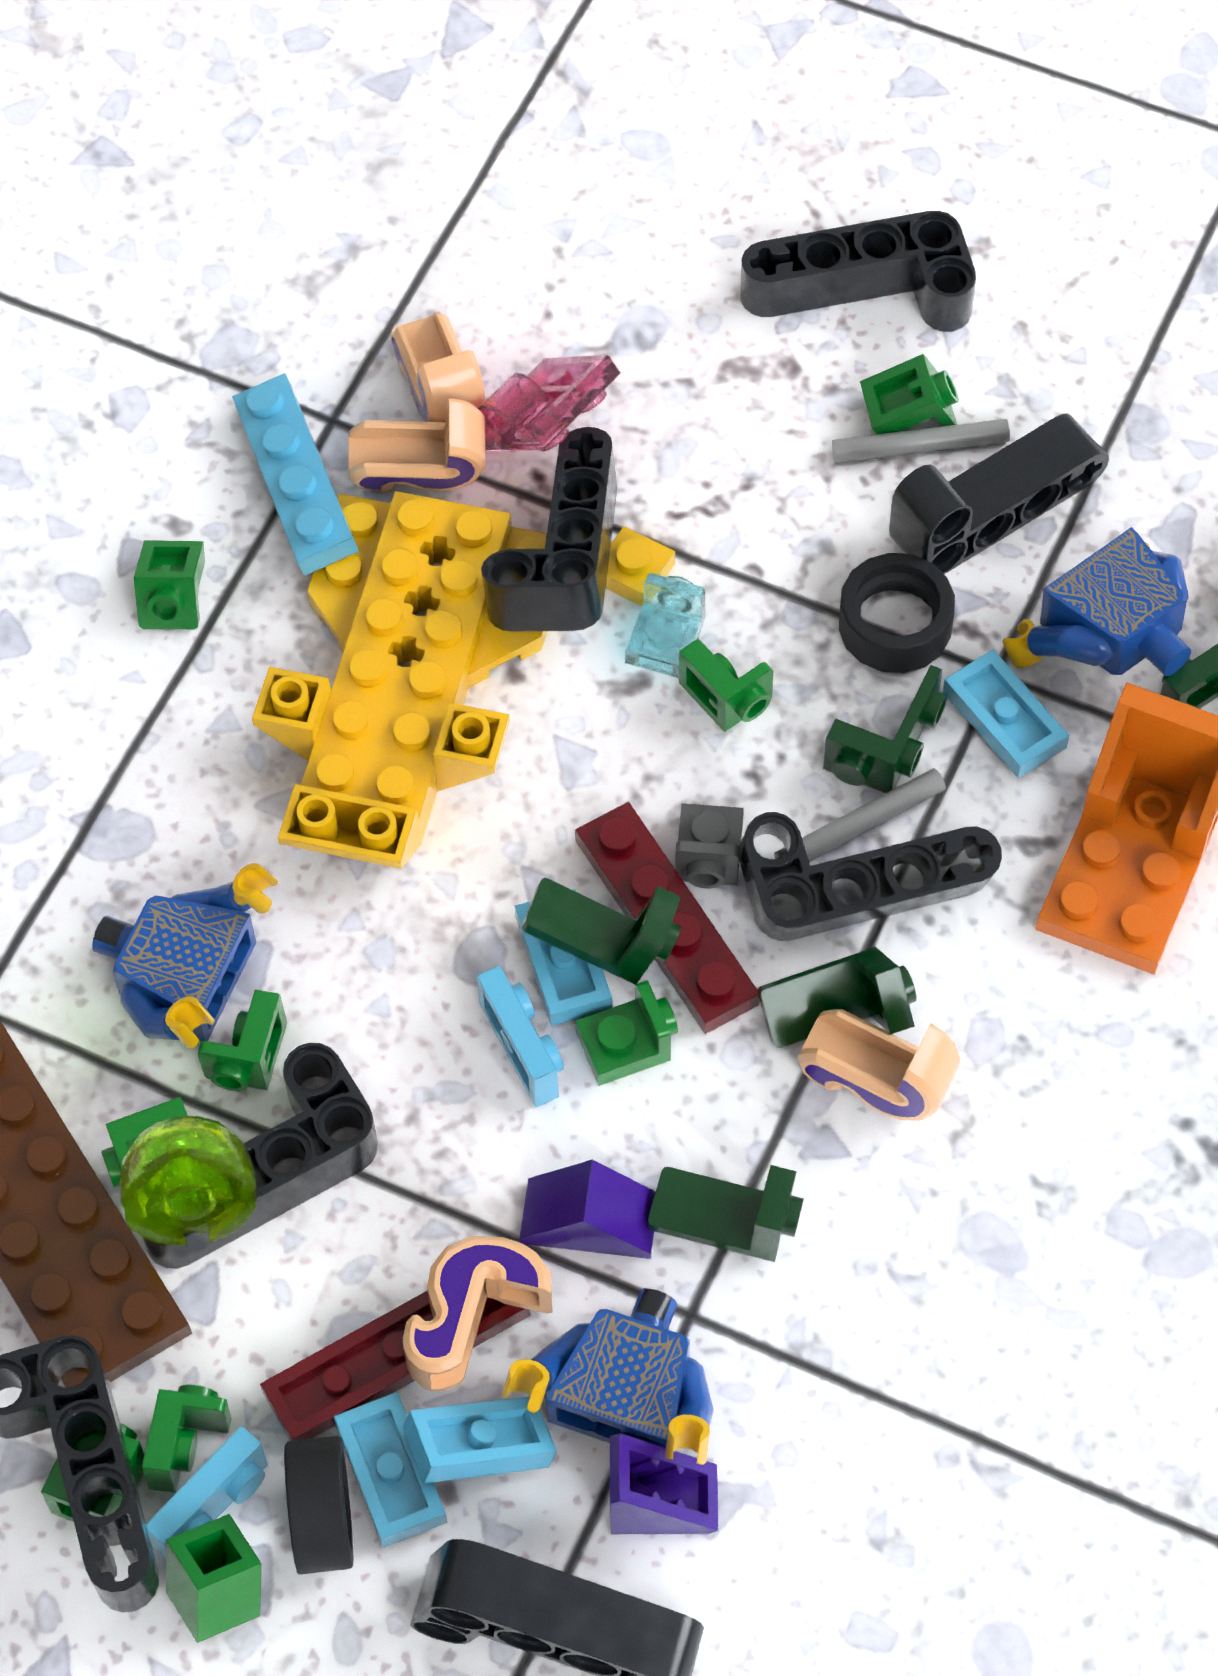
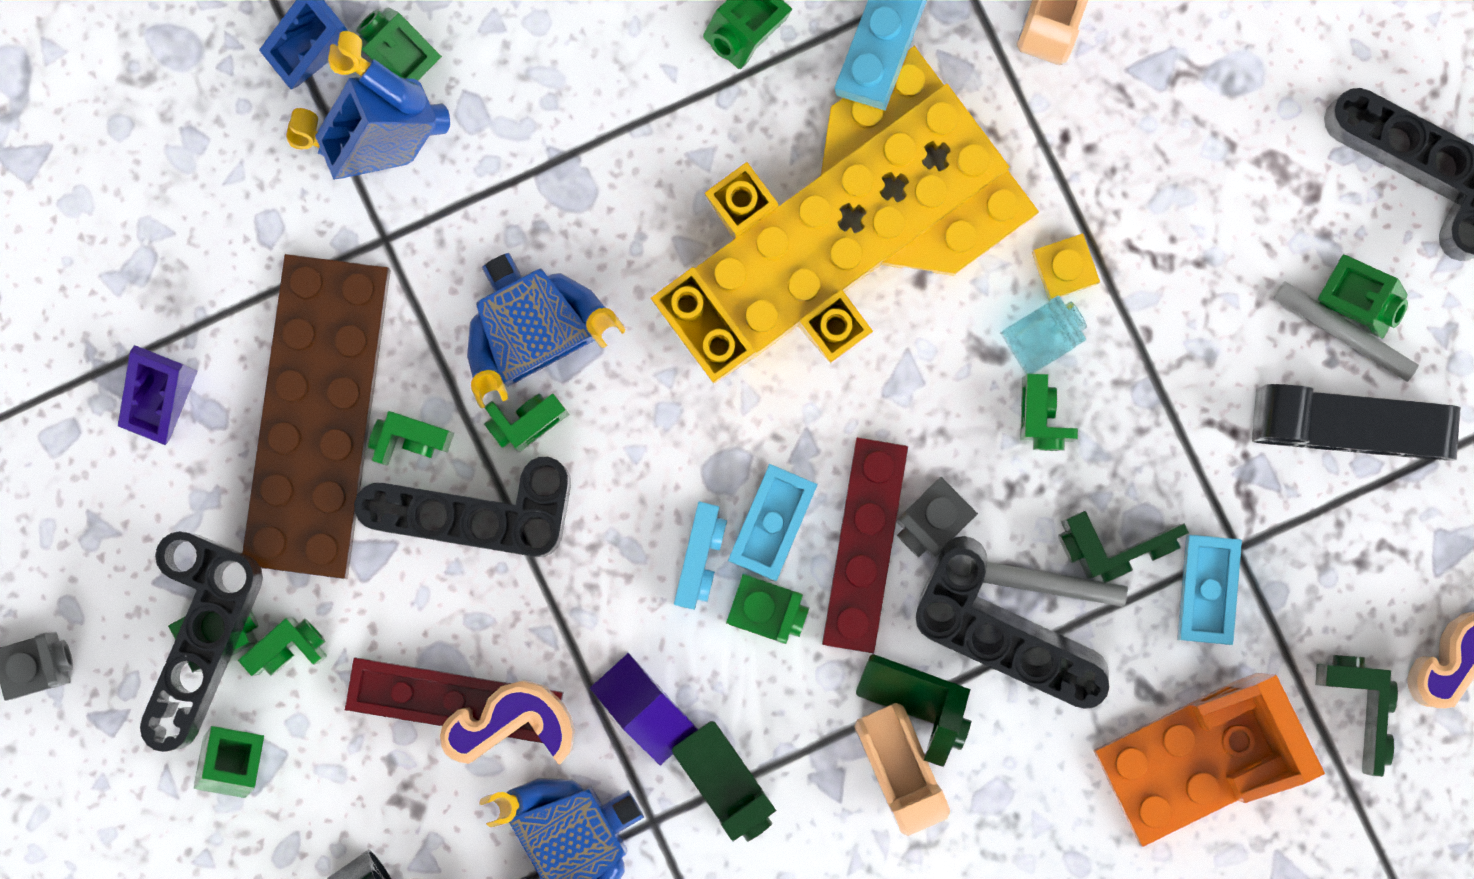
camera: 40 degrees right, 25 degrees up
clear neon green cylinder [120,1116,256,1246] -> none
medium azure plate [146,1425,268,1559] -> none
black tyre [284,1436,354,1575] -> none
medium azure plate [334,1392,448,1548] -> none
light nougat animal [348,398,486,492] -> none
medium azure plate [403,1396,557,1484] -> none
clear pink plate [478,355,621,452] -> none
black beam [481,427,617,632] -> none
dark green bracket [522,878,681,985] -> none
black tyre [838,553,955,673] -> none
blue torso [1002,527,1191,676] -> none

